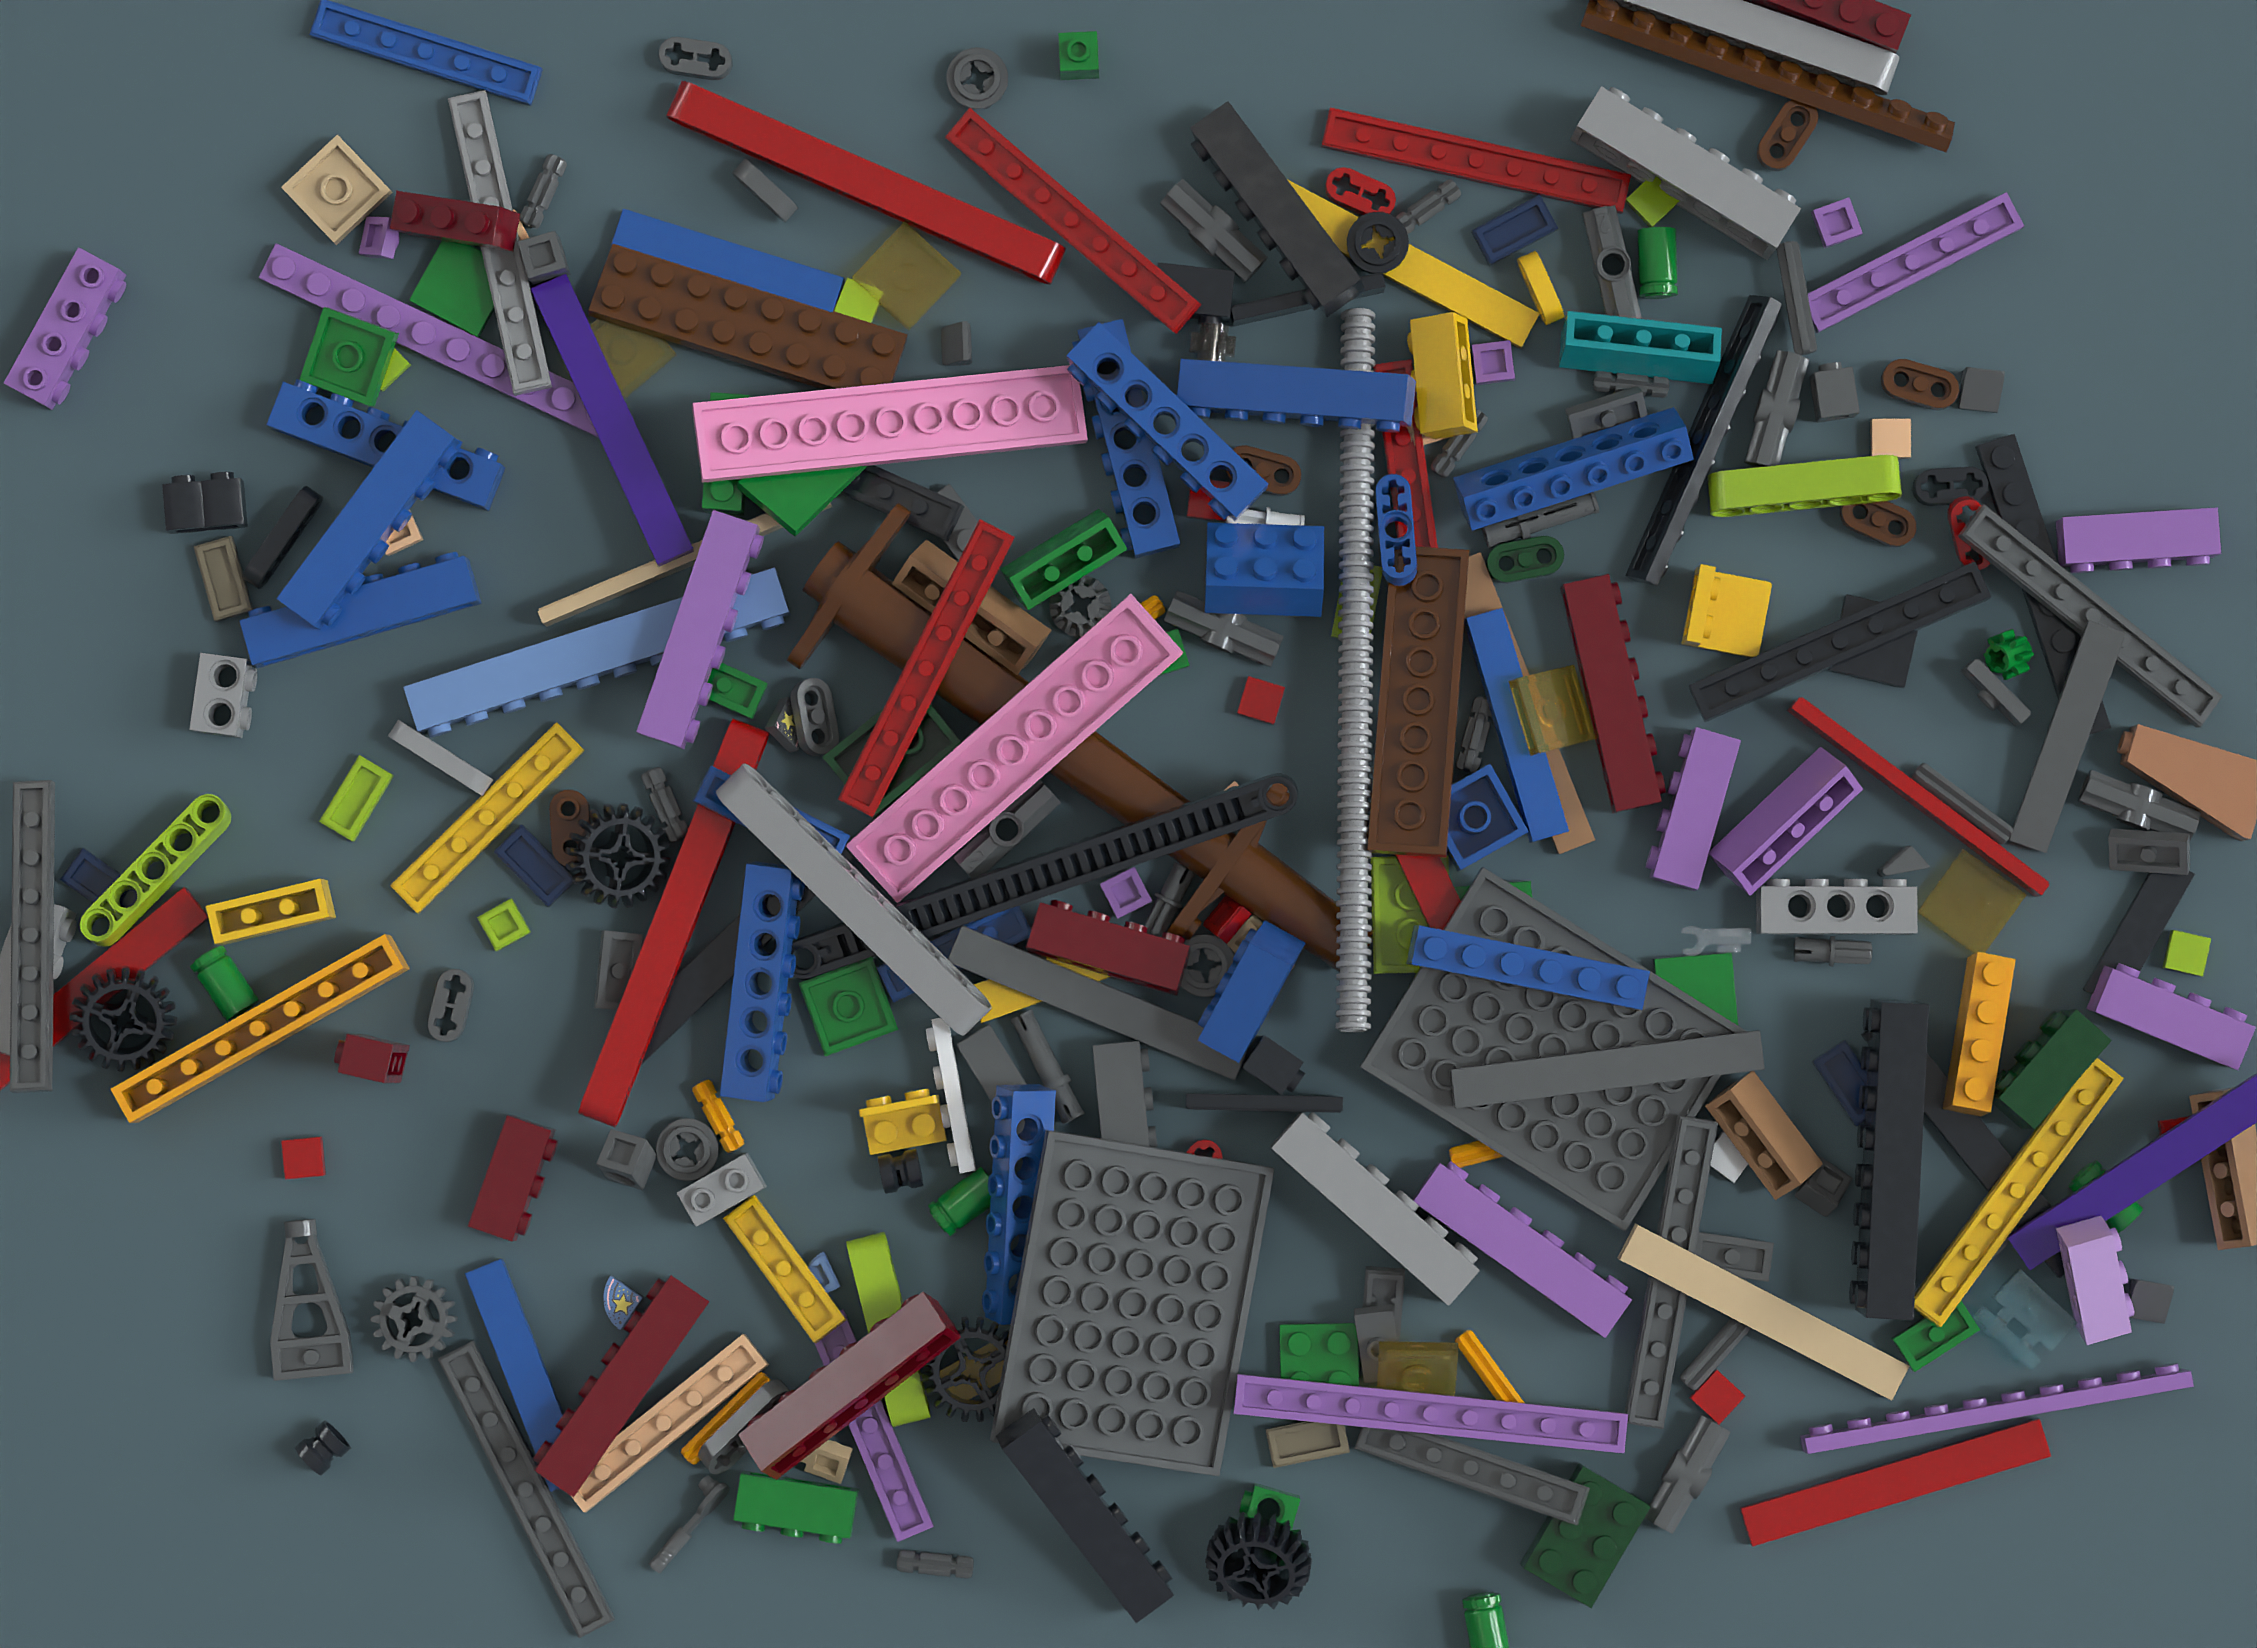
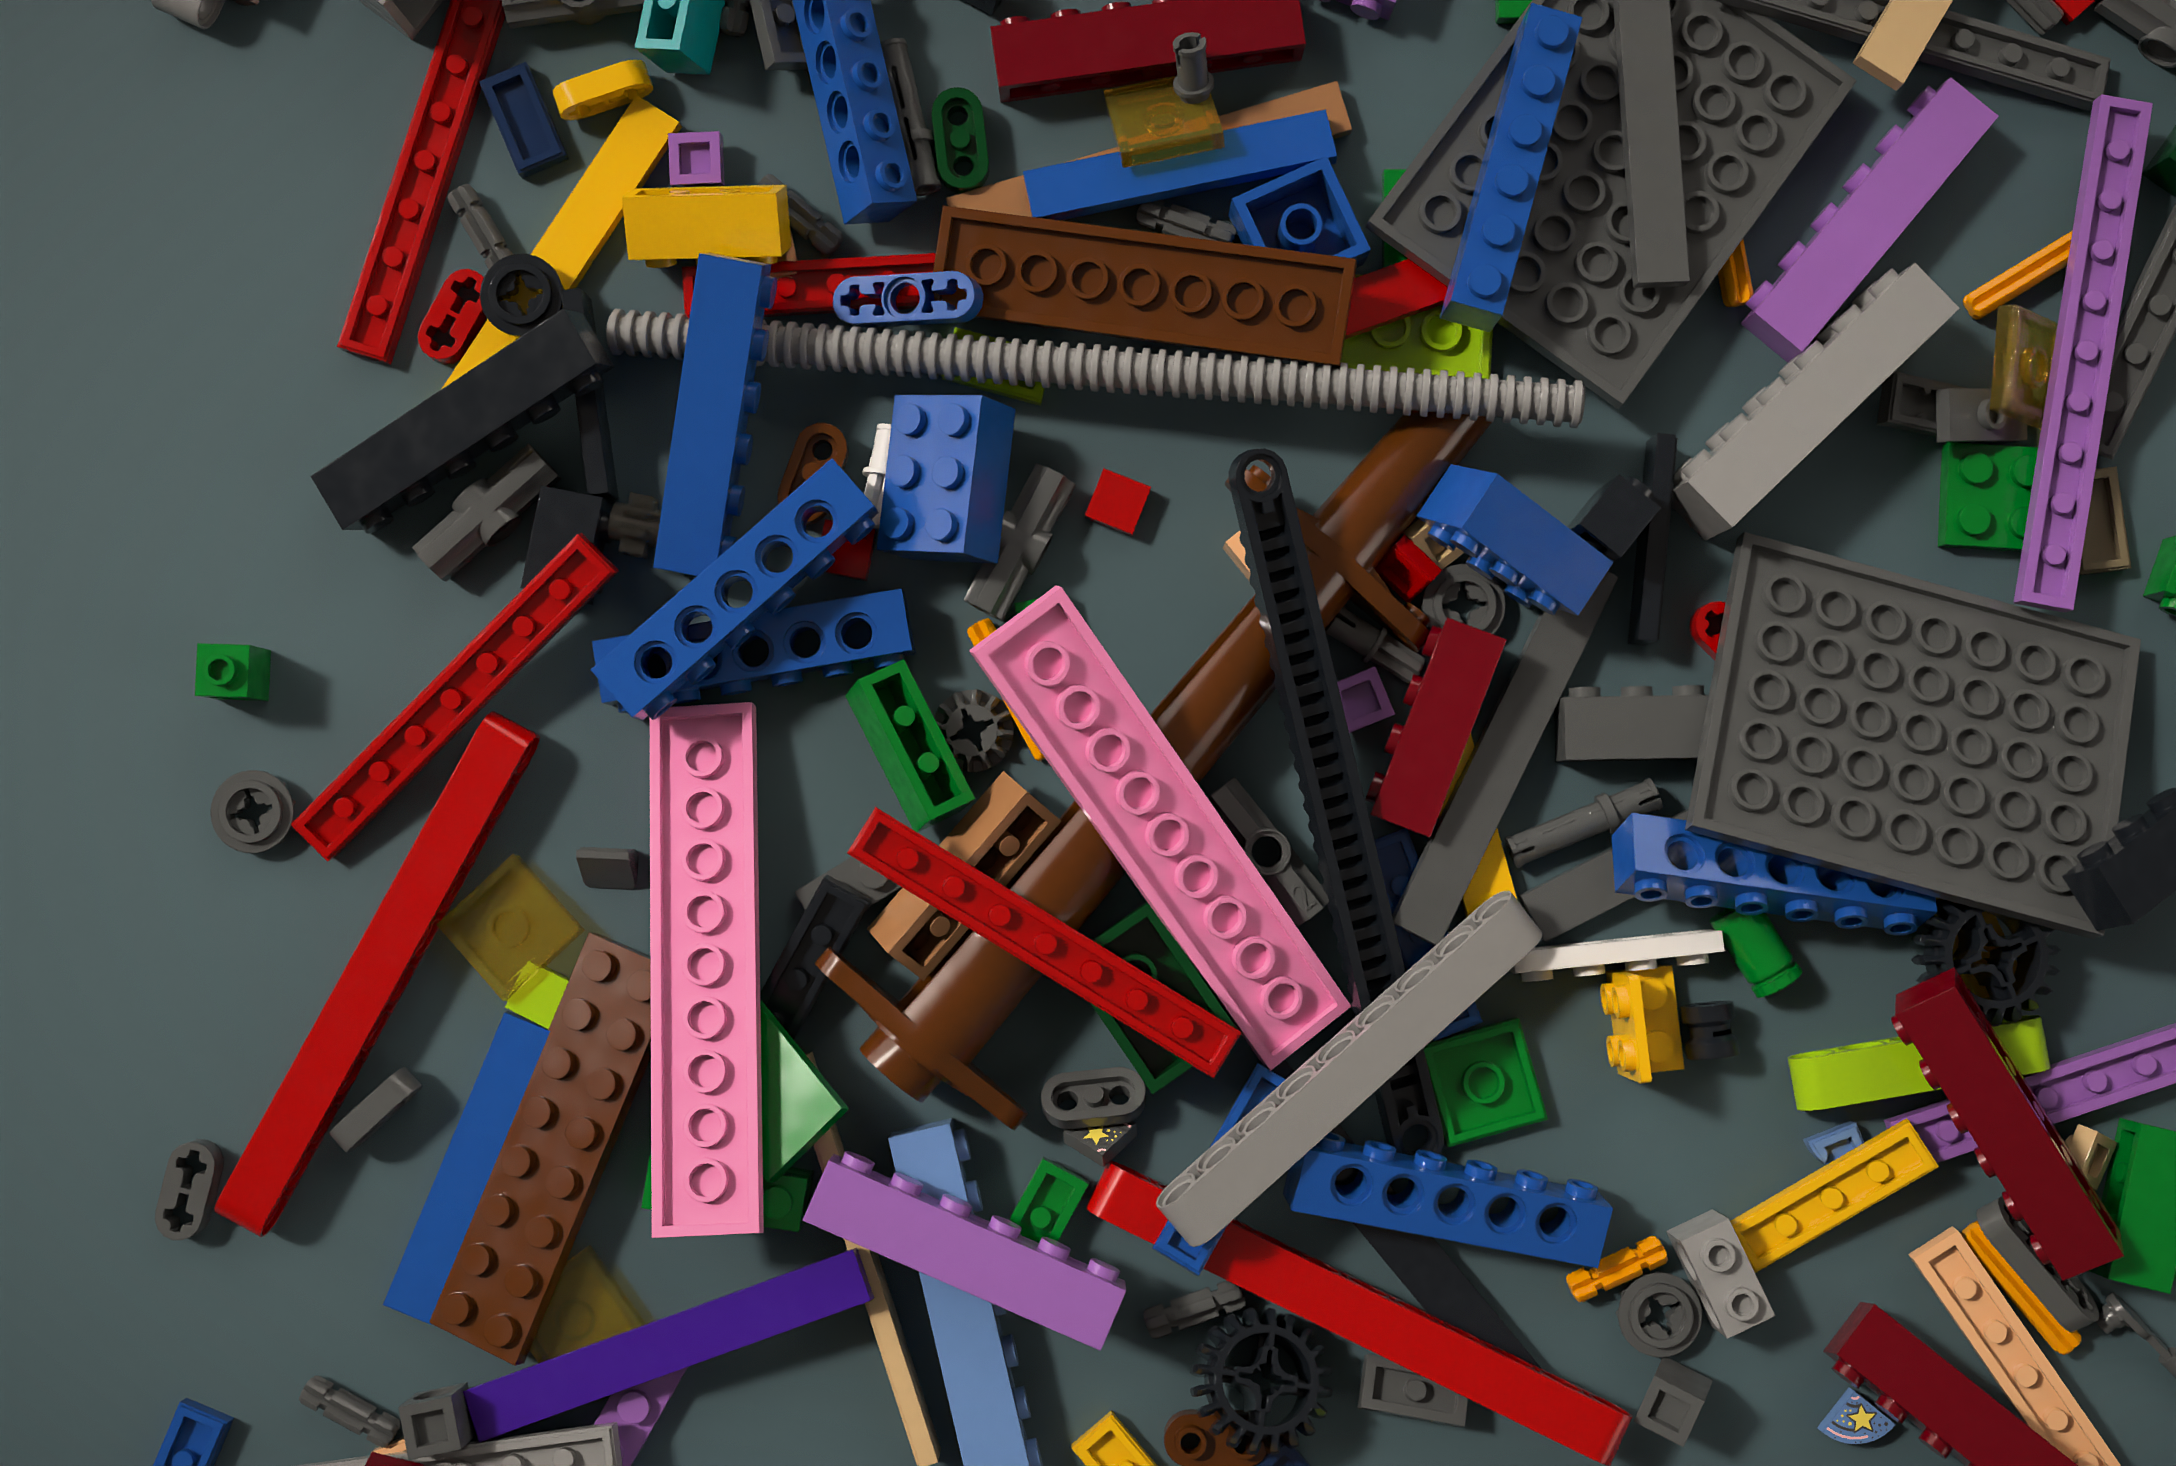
camera: 85 degrees left, 0 degrees up
none -> dark grey pin [1173,32,1214,104]

